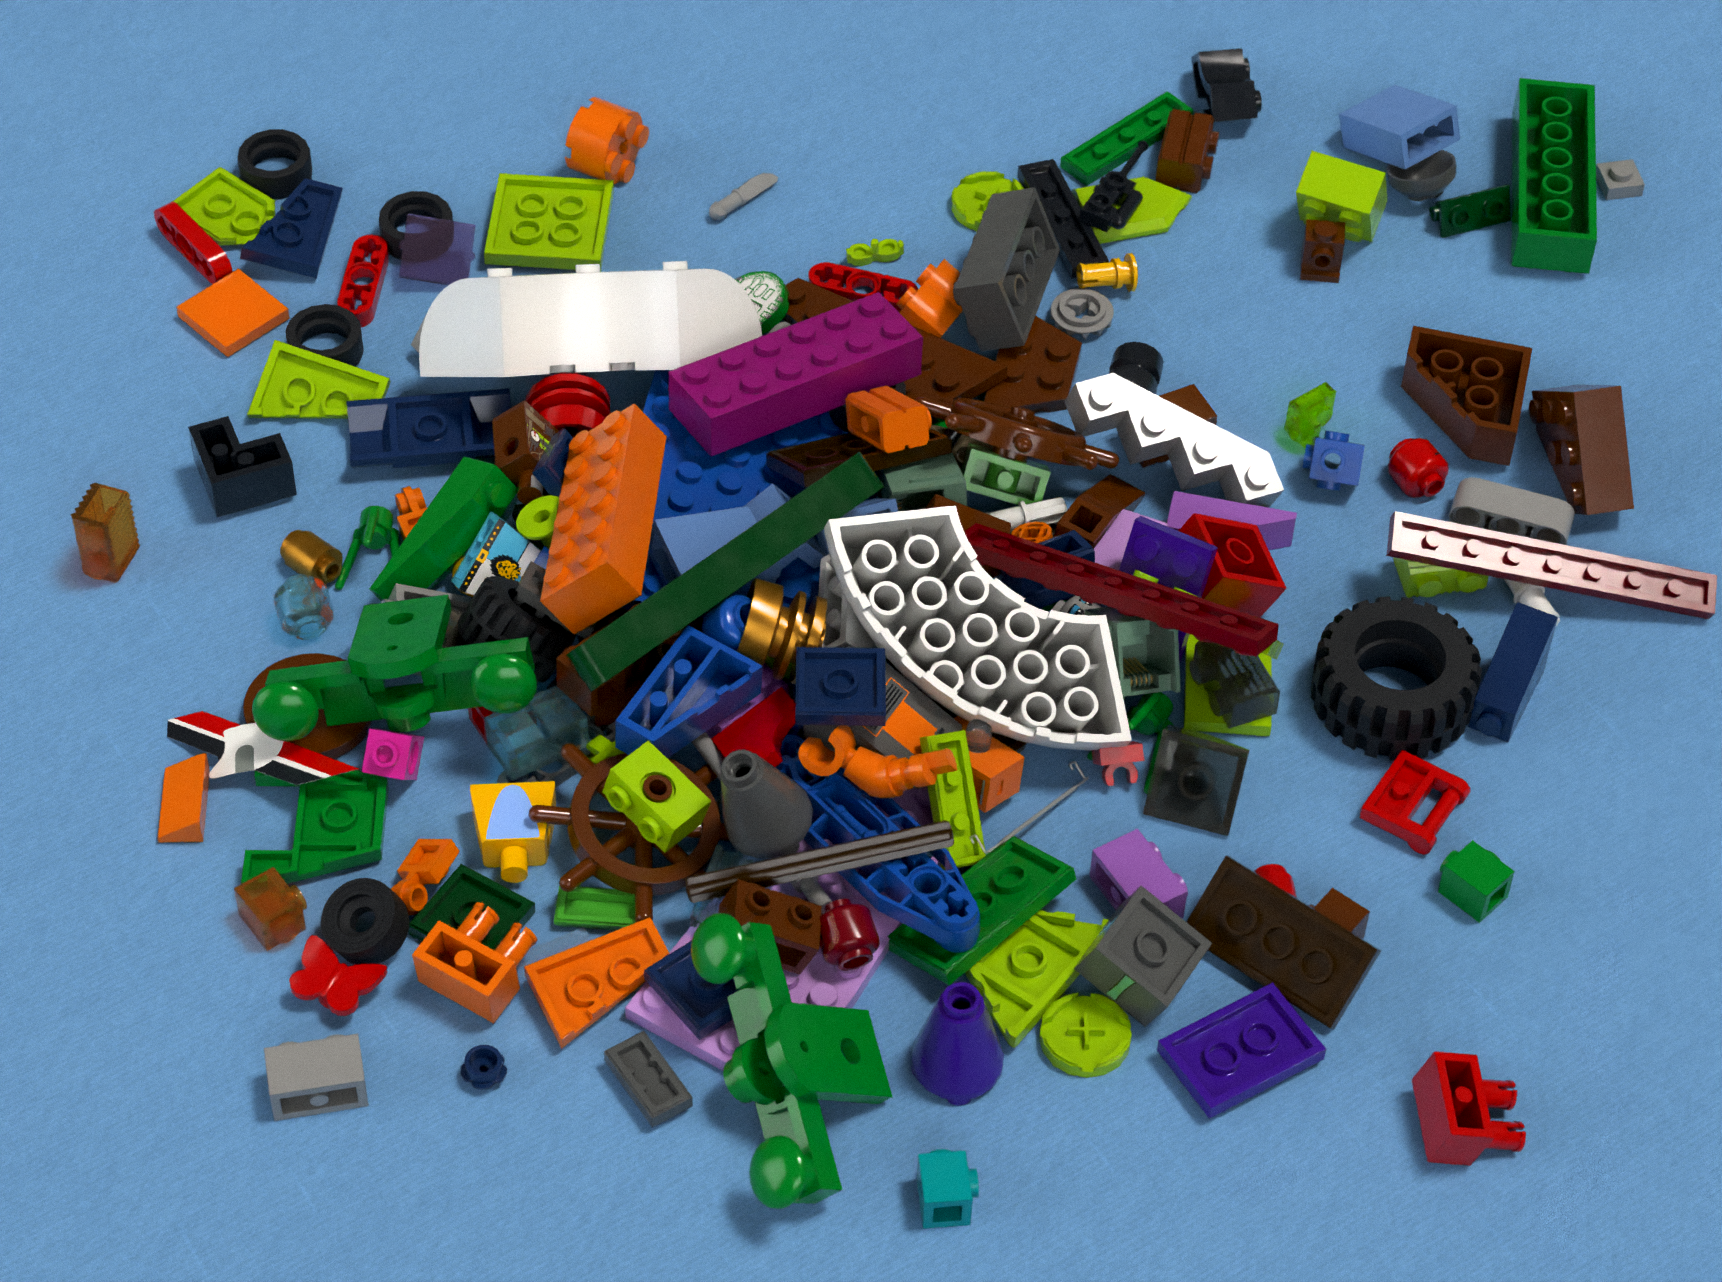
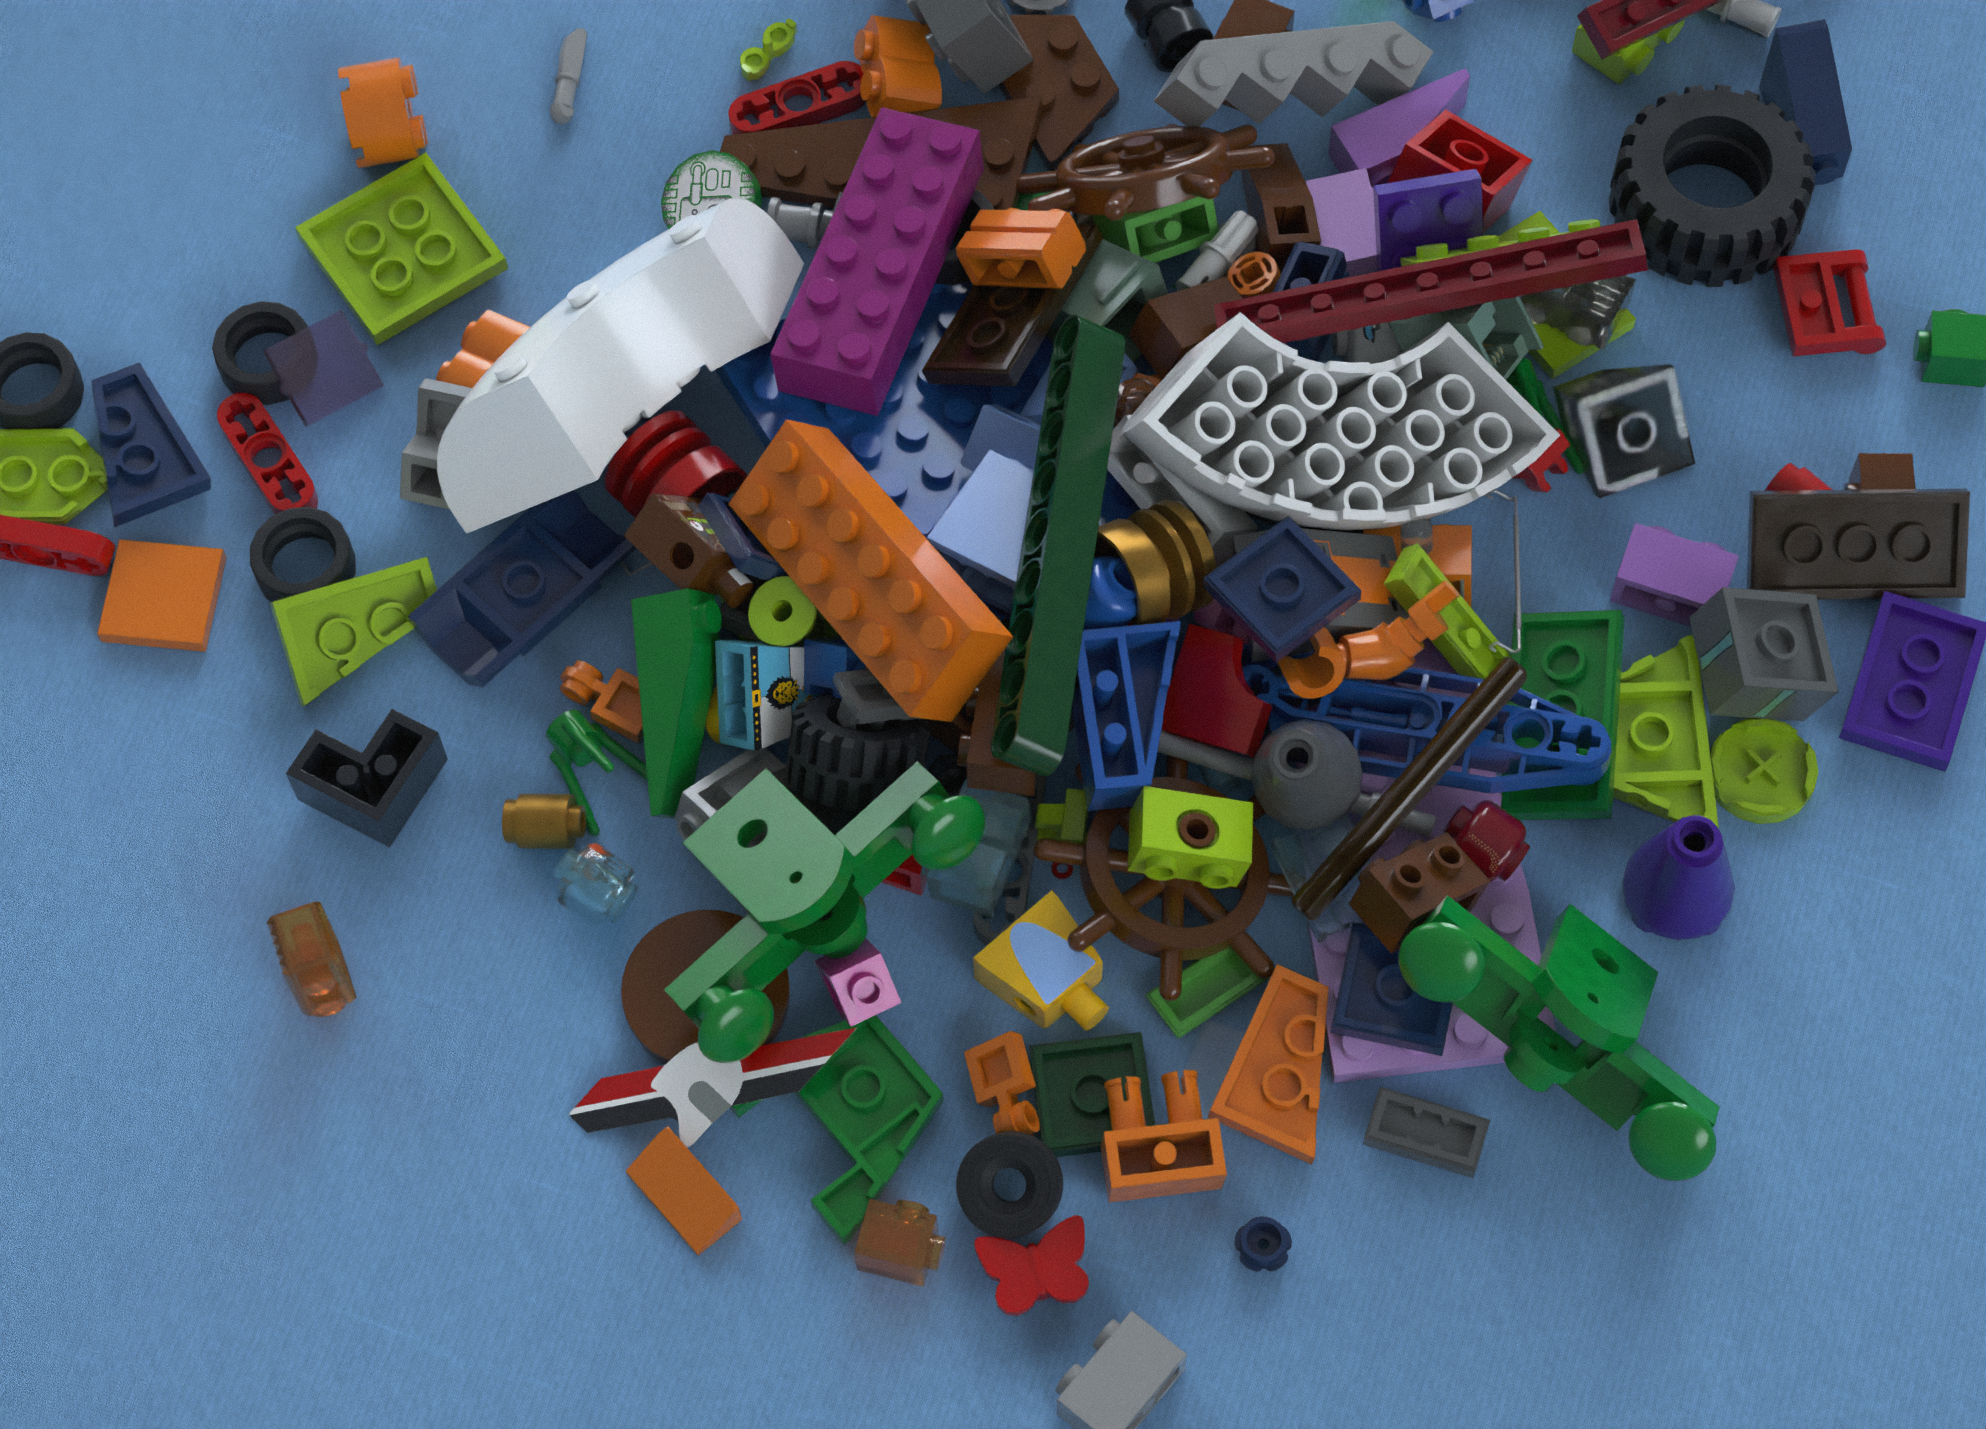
camera: 35 degrees left, 15 degrees up
teal brick [917,1149,979,1229] -> none

